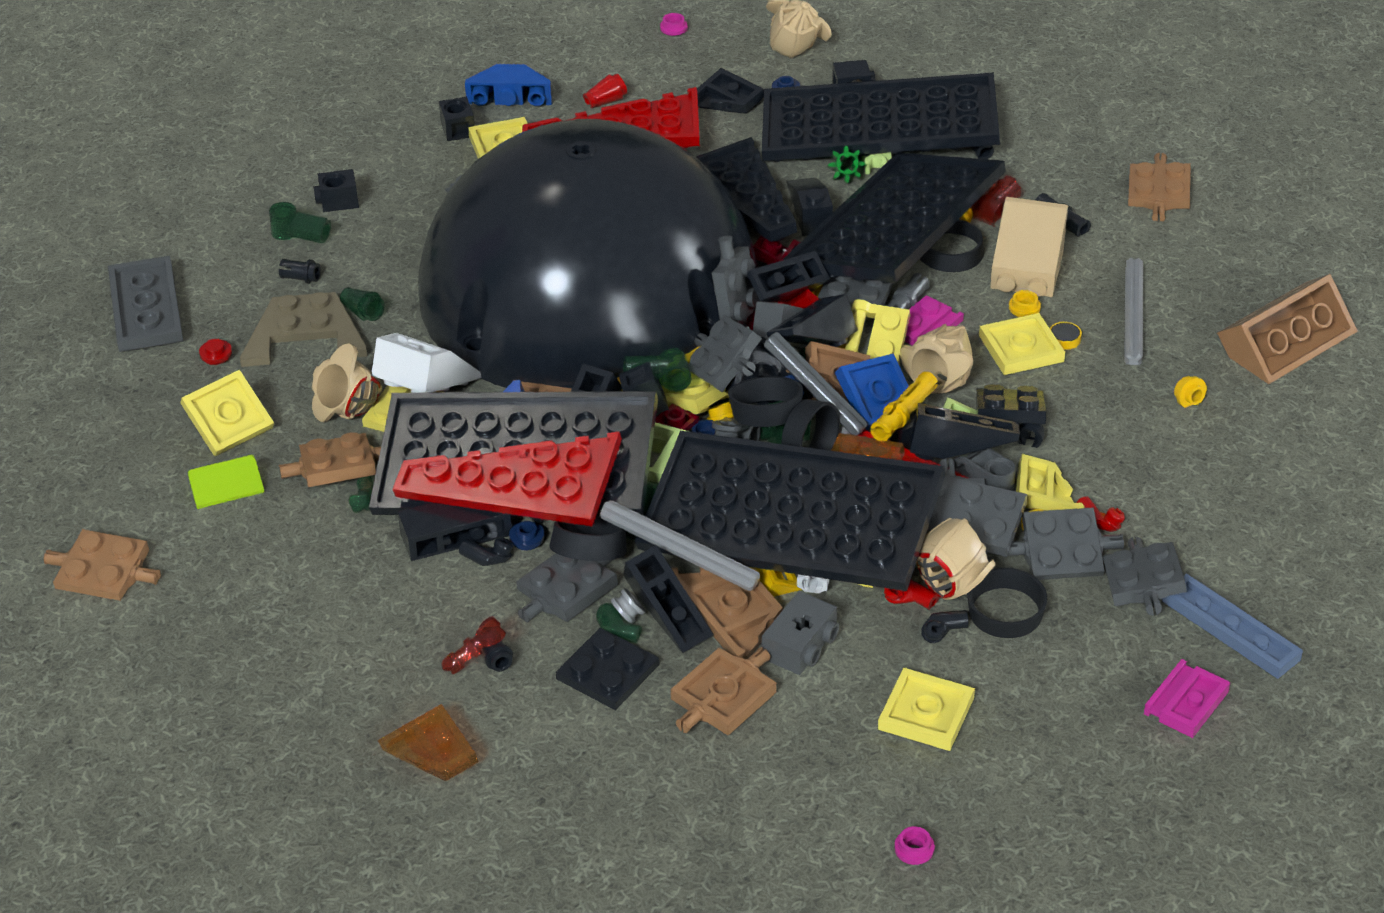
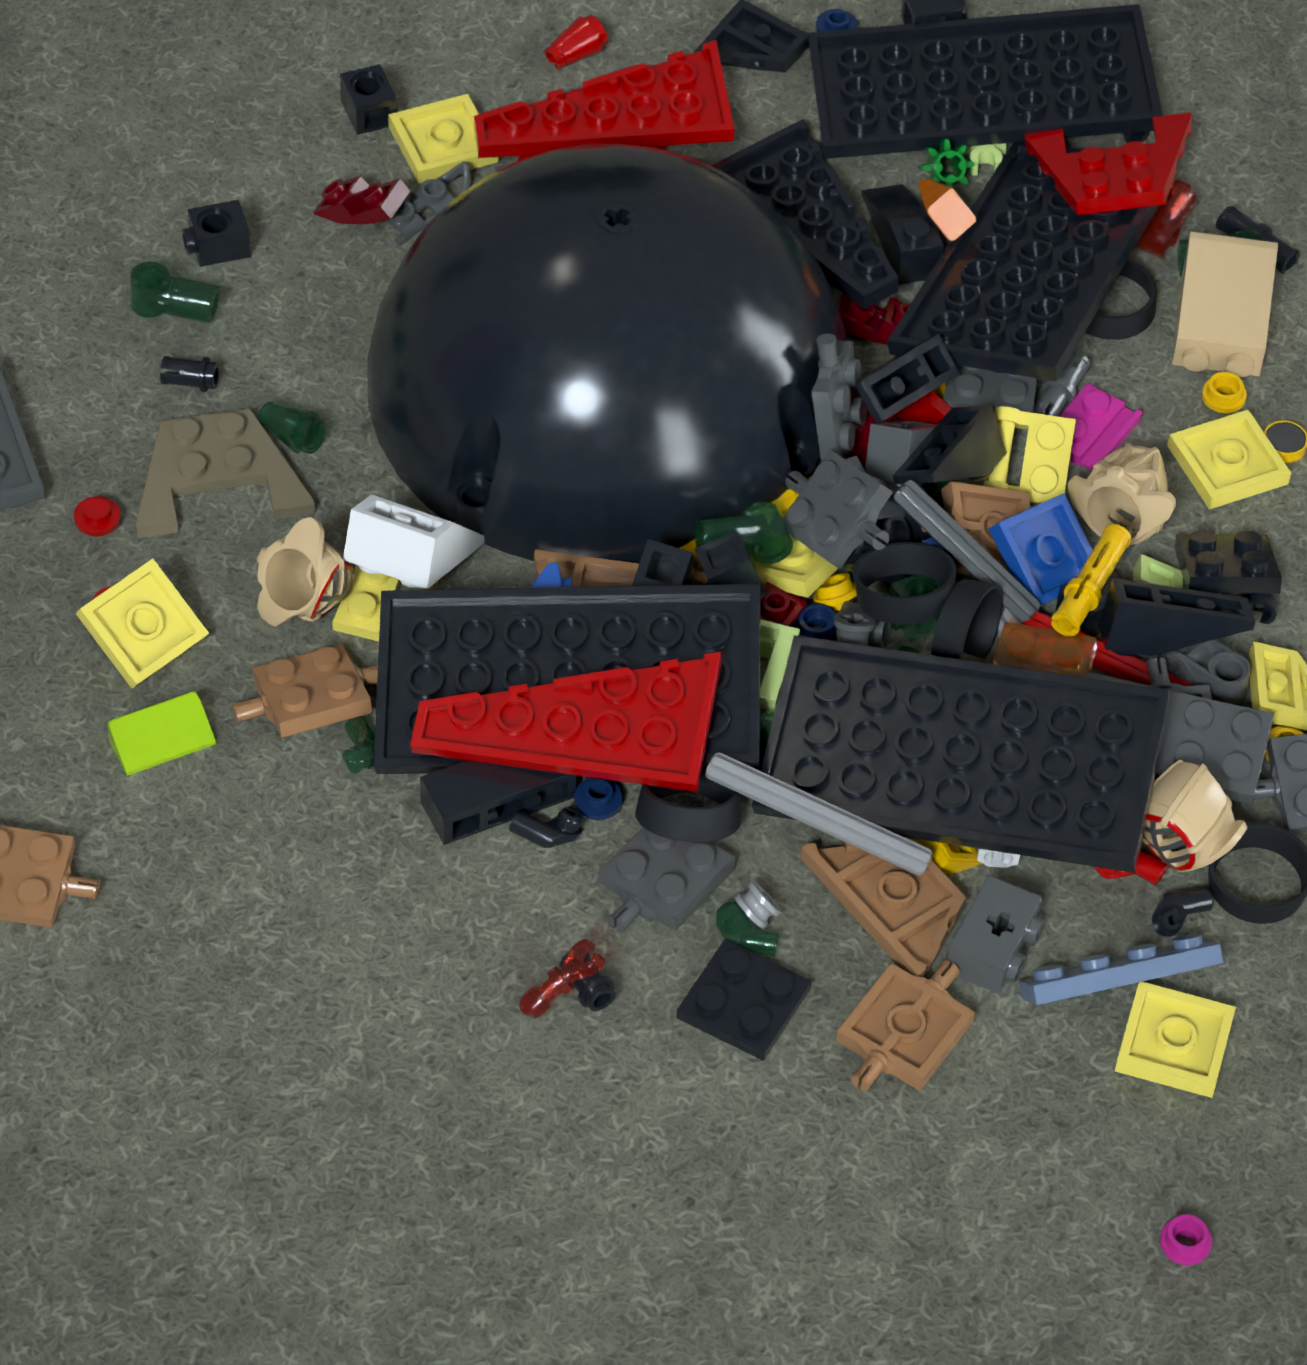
camera: 10 degrees left, 10 degrees up
clear orange wing [378,704,479,781] -> none
blue slope [465,64,552,106] -> none
black slope [623,545,714,653] -> none
none -> dark red slope [313,175,410,225]
none -> slope [918,178,976,241]
none -> sand blue plate [1018,934,1223,1005]
none -> red wing [1025,112,1192,215]

